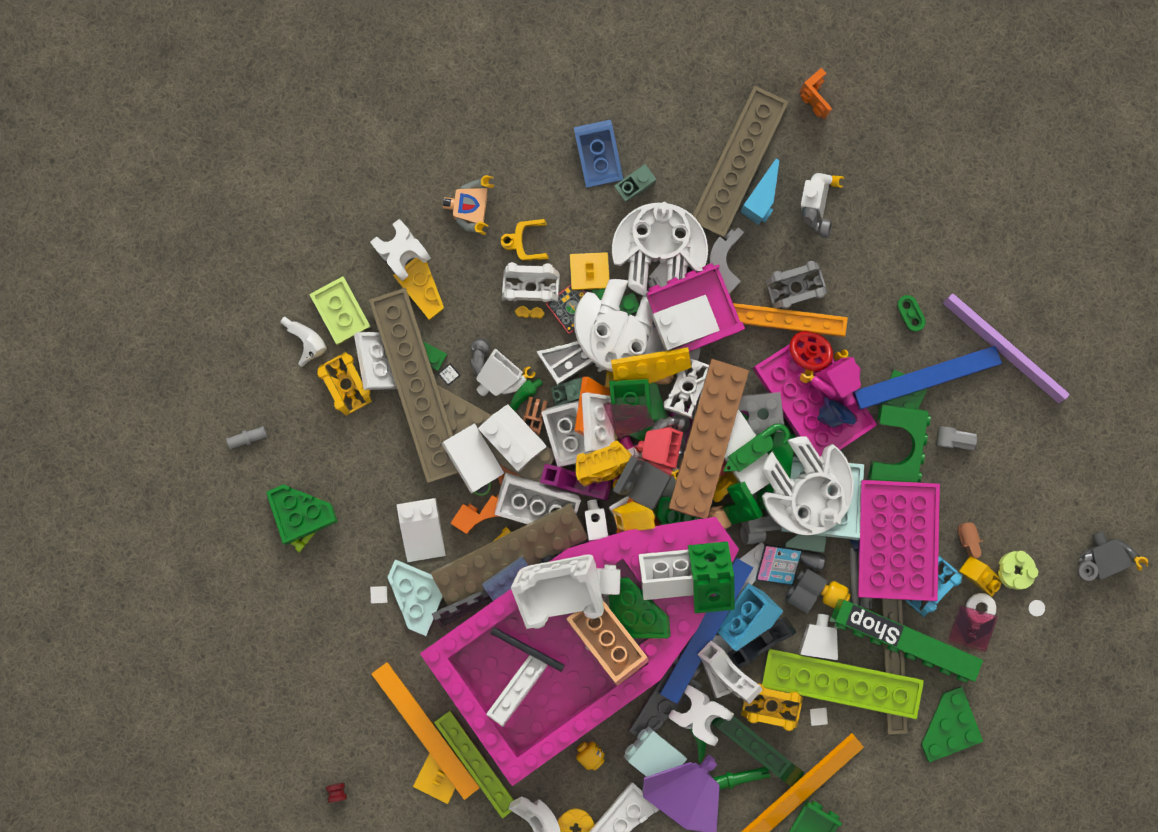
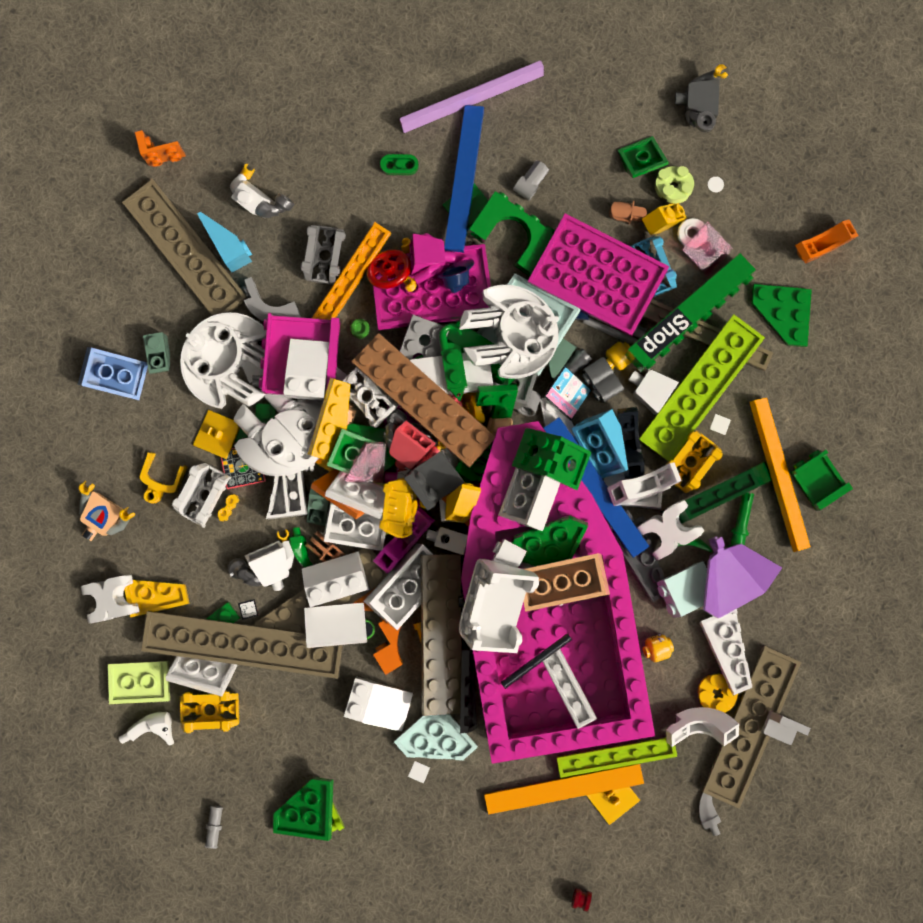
camera: 60 degrees left, 0 degrees up
sand blue piece [482,556,529,601] -> none
none -> bright green tile [350,319,370,339]
none -> green slope [618,136,669,178]
none -> orange arch [795,219,858,264]

